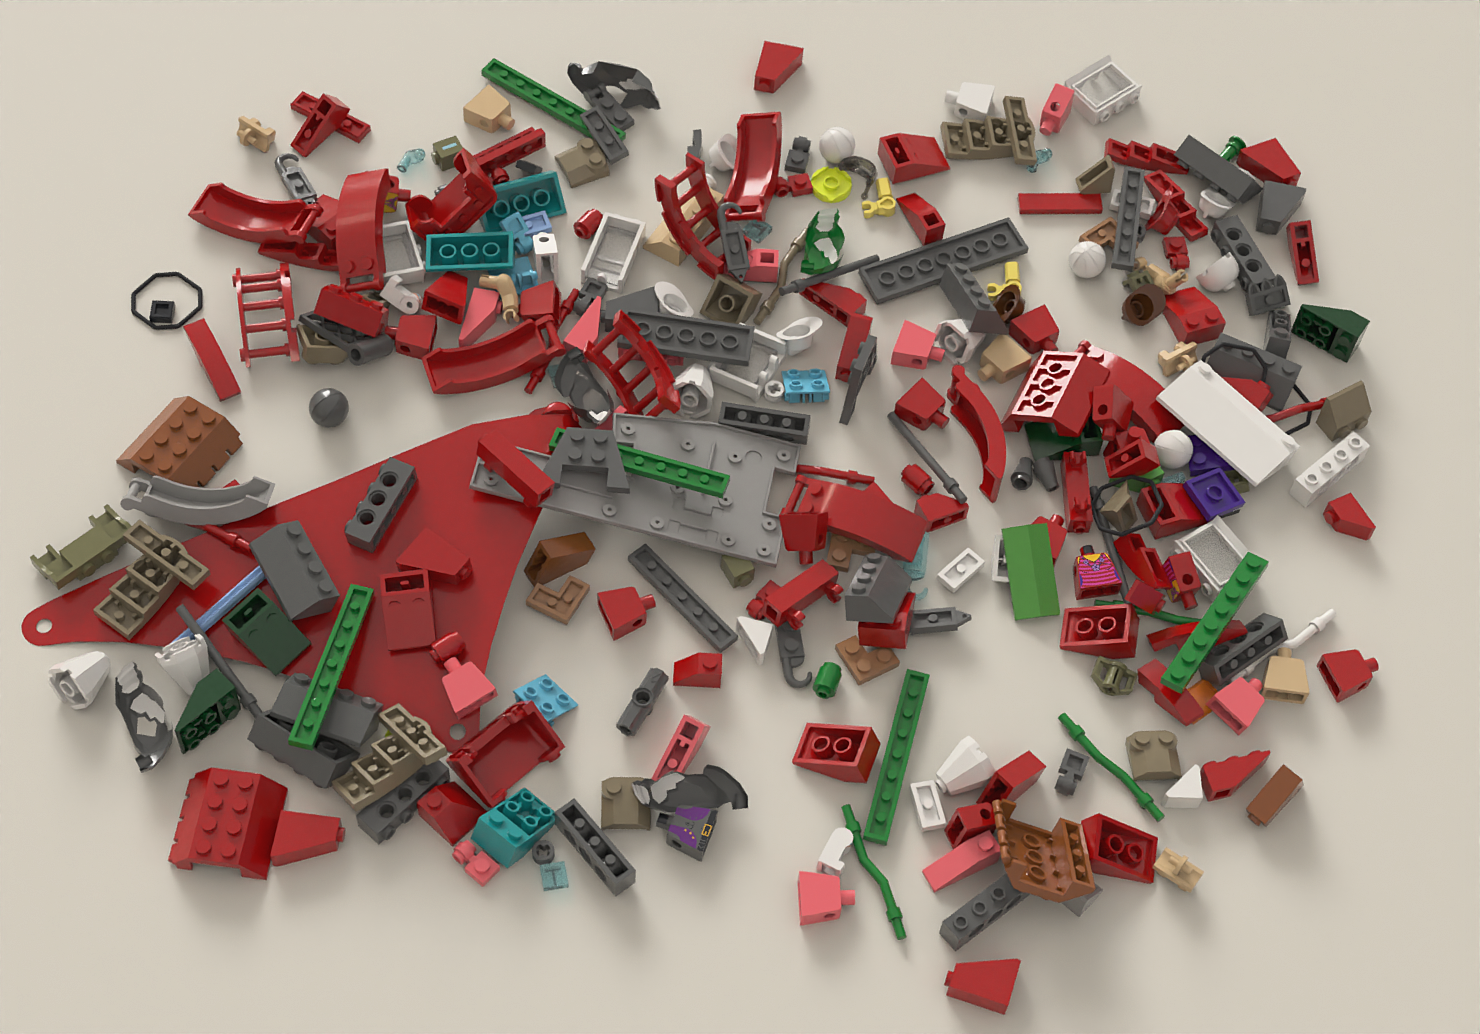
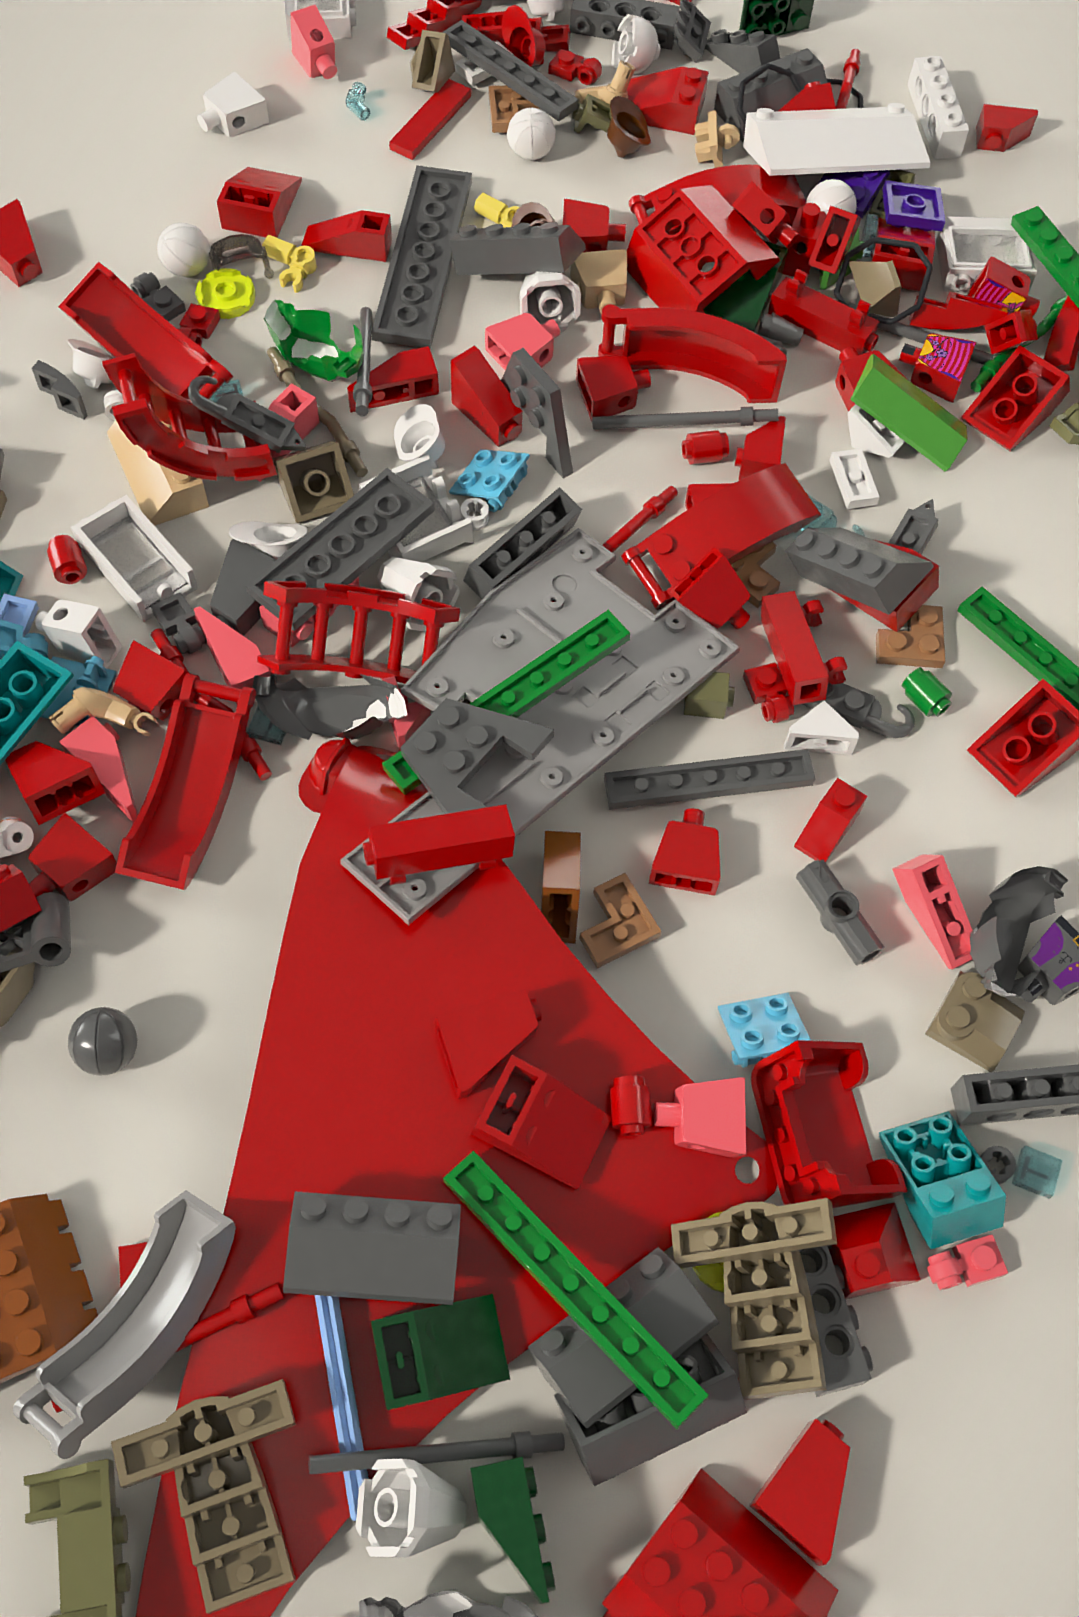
camera: 55 degrees left, 5 degrees up
dark grey brick [344,457,418,553] -> none
dark tan slope [940,96,1037,166] -> none
dark tan slope [1315,380,1372,441] -> none

